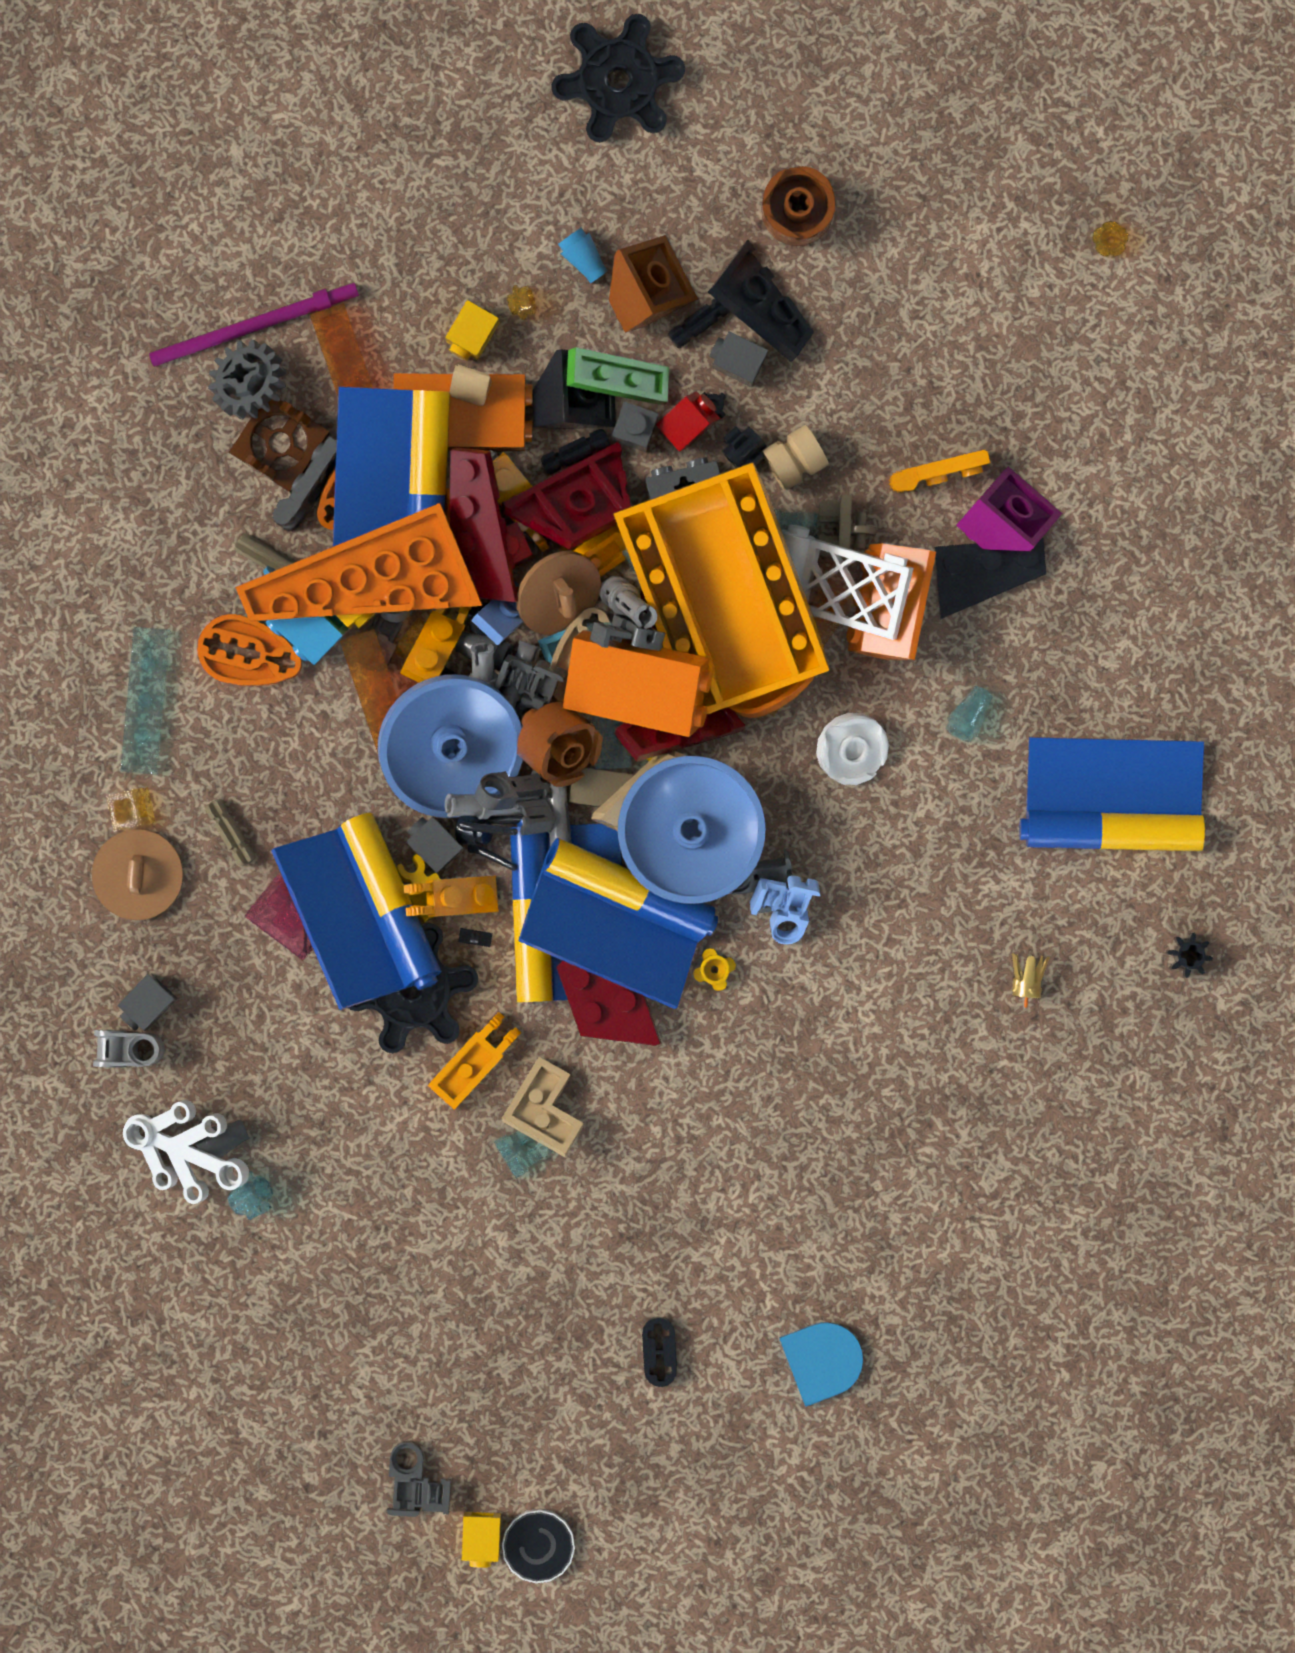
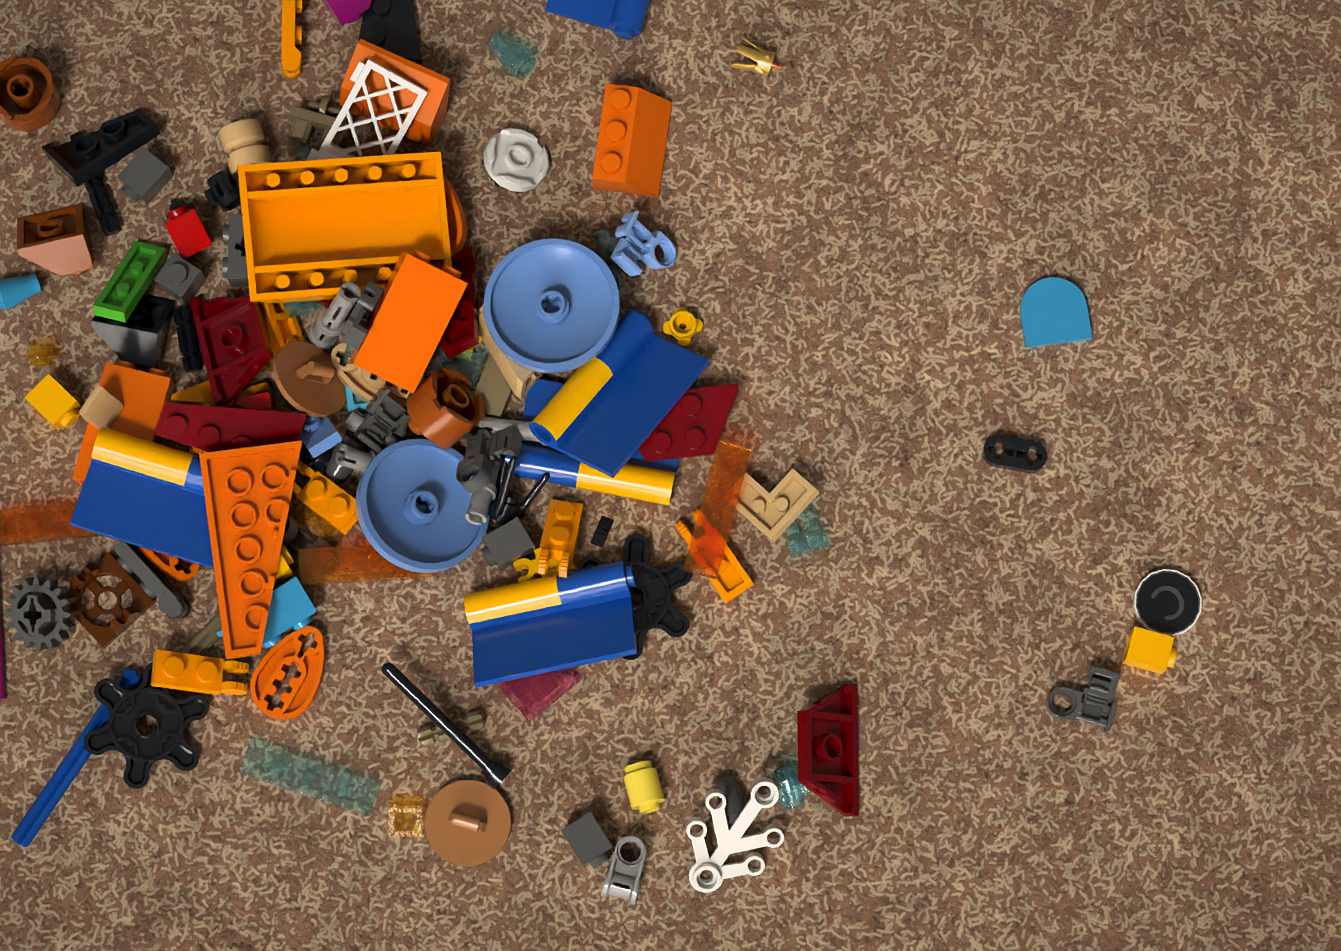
camera: 70 degrees left, 10 degrees down
none -> blue axle [11,668,142,847]
none -> black plate [84,662,209,789]
none -> light orange hinge [151,649,250,695]
none -> black piece [381,662,512,789]
none -> orange slope [592,83,672,197]
none -> light yellow brick [623,761,665,814]
none -> clear orange plate [683,440,752,579]
none -> dark red wing [797,683,859,817]

